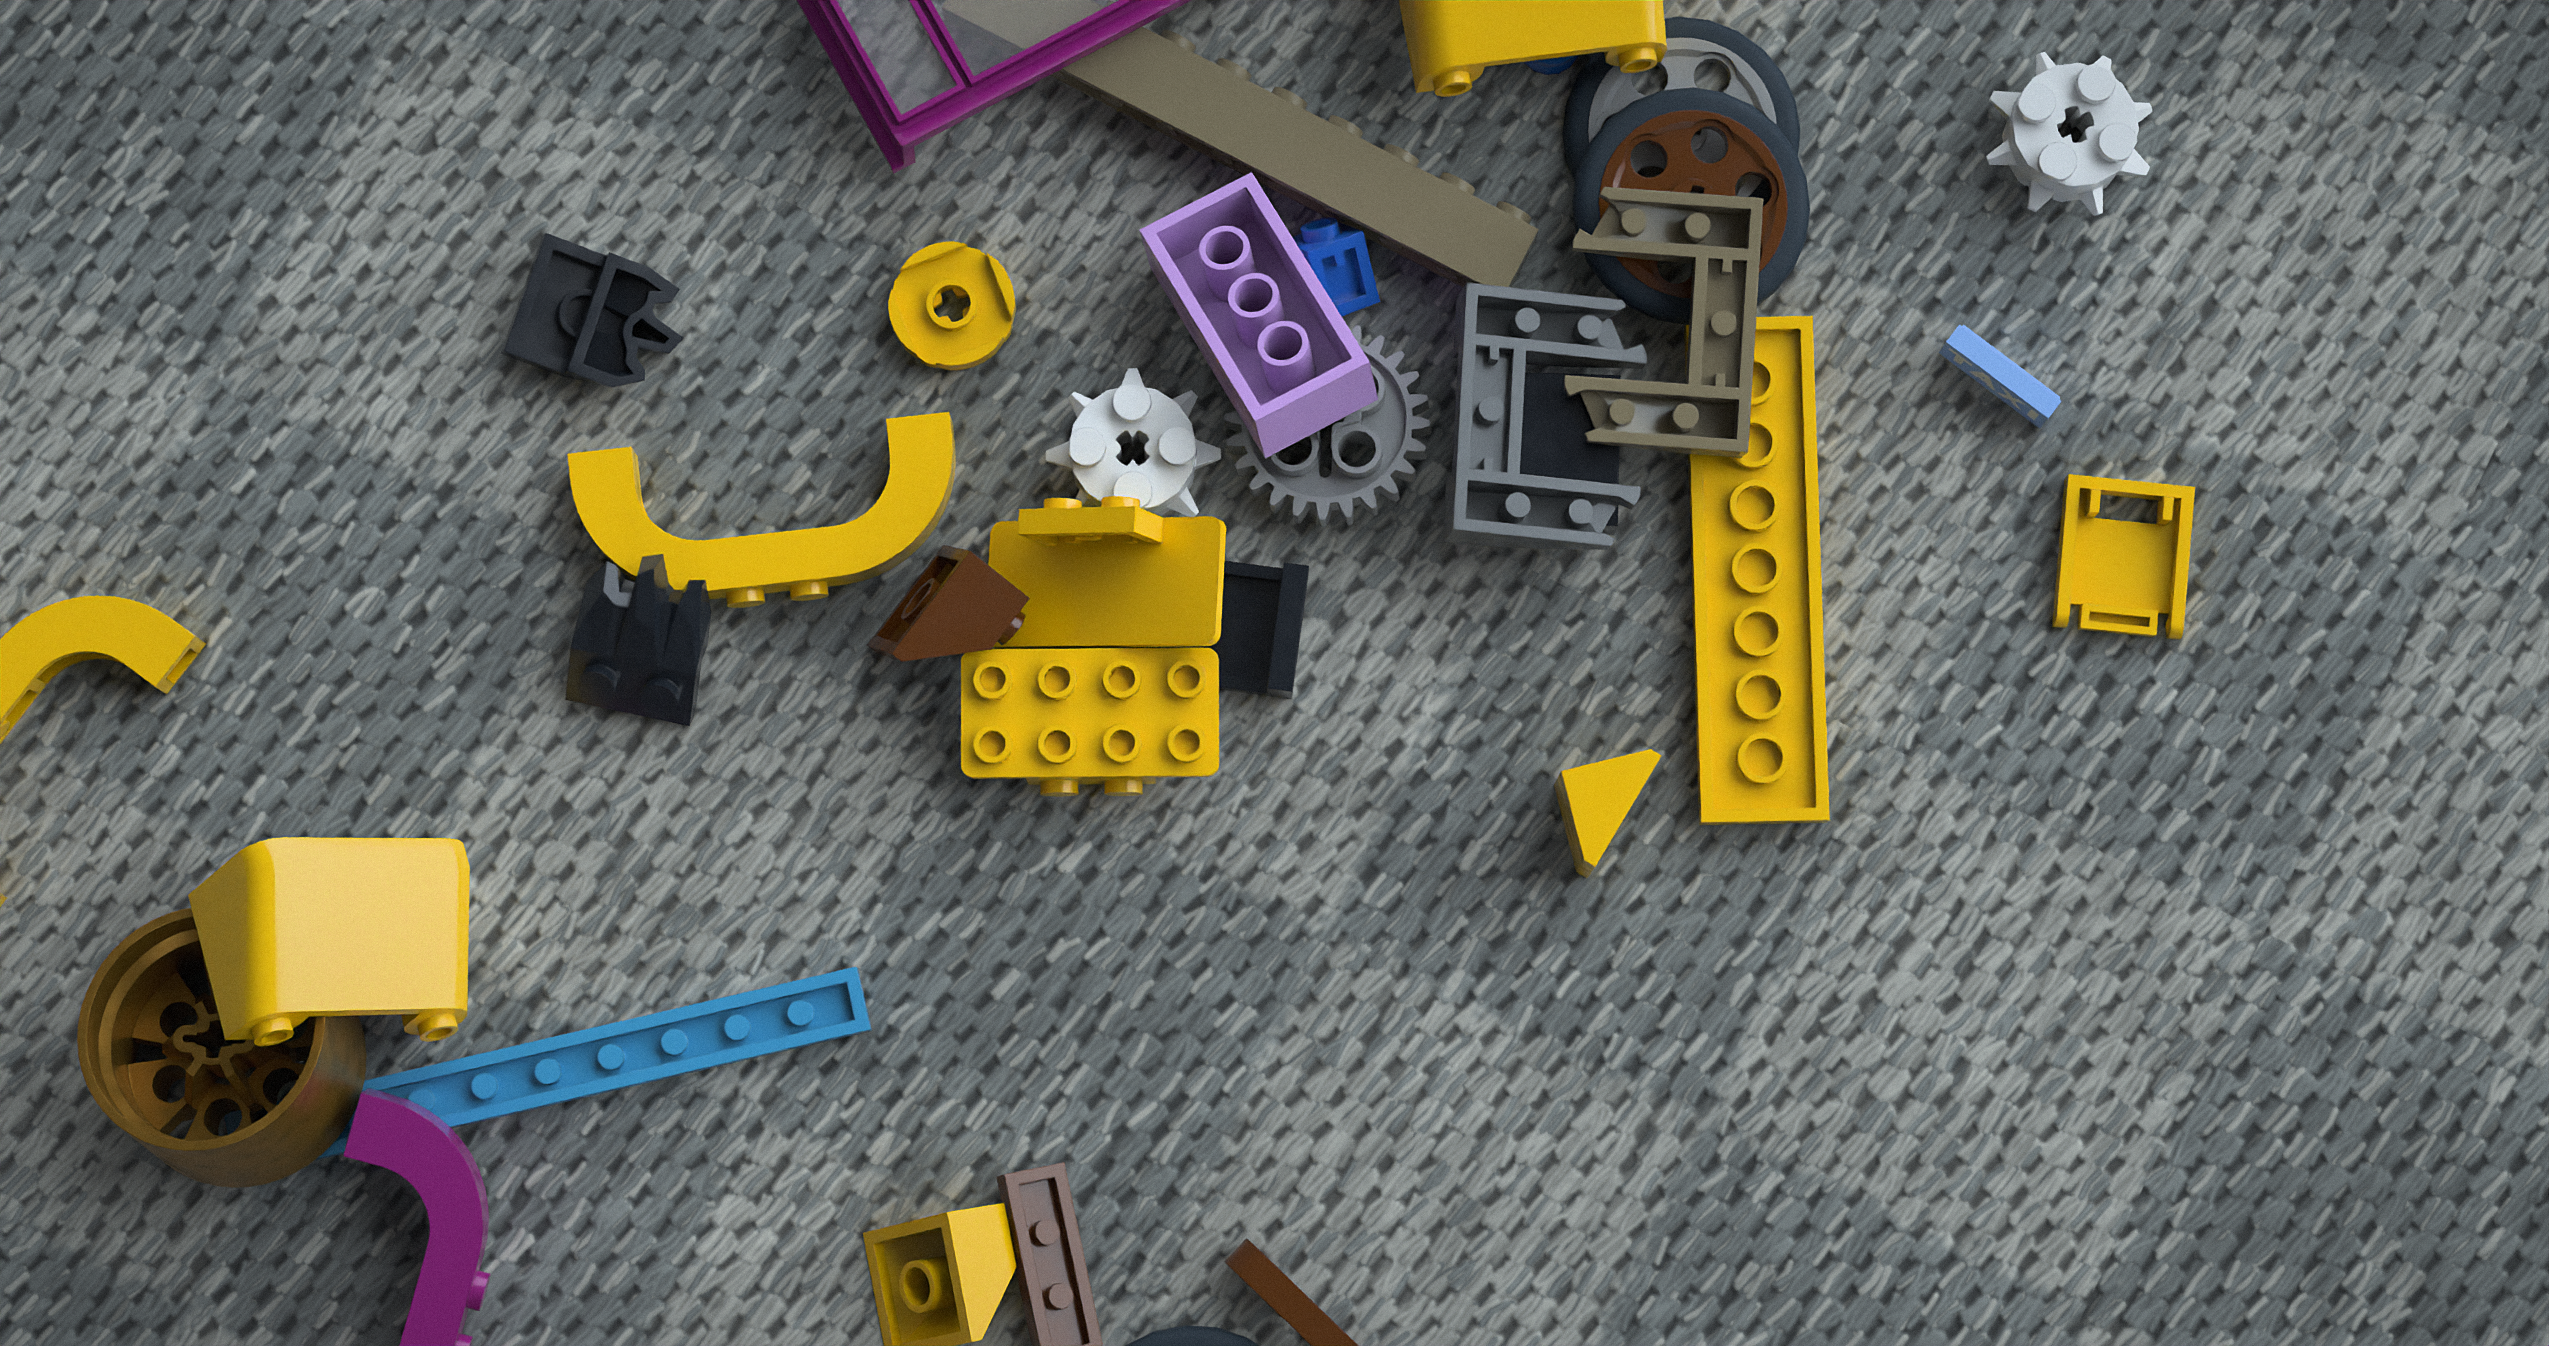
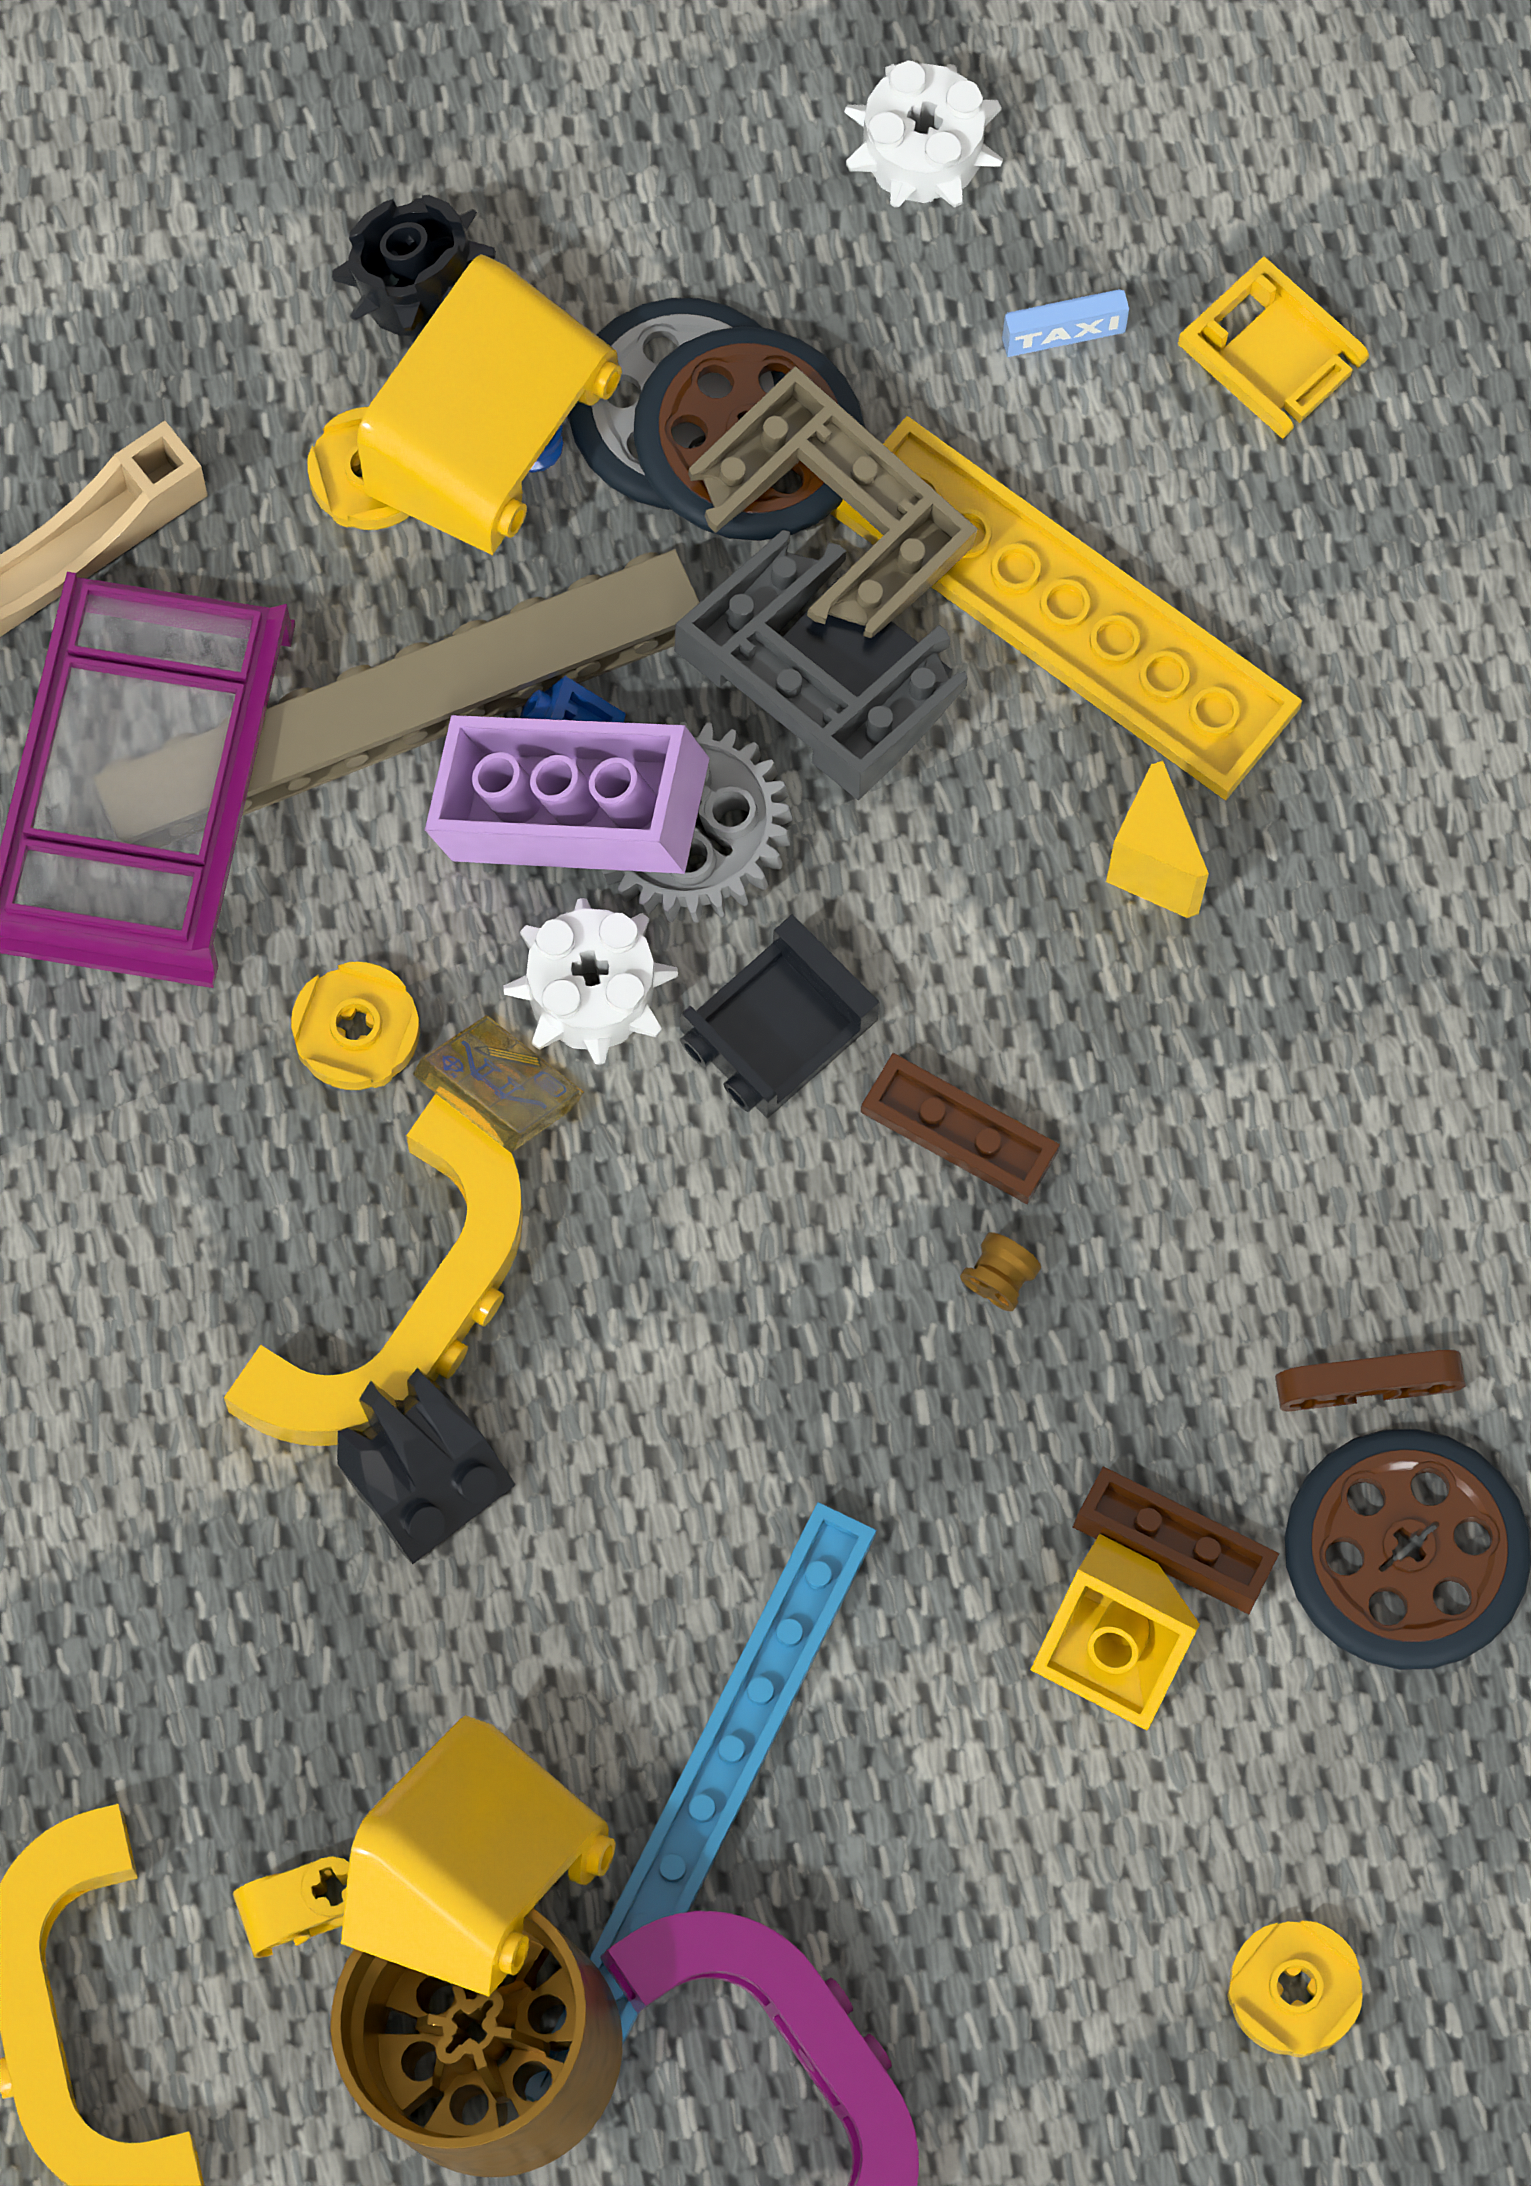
camera: 50 degrees left, 10 degrees down
black plate [500,233,684,387] -> none
reddish brown slope [867,545,1030,662] -> none
yellow bracket [961,648,1219,797] -> none
yellow bracket [988,496,1226,649] -> none
none -> yellow piece [233,1856,349,1958]
none -> clear yellow tile [413,1015,584,1152]
none -> reddish brown plate [861,1053,1060,1205]
none -> pearl gold wheel [960,1232,1042,1311]

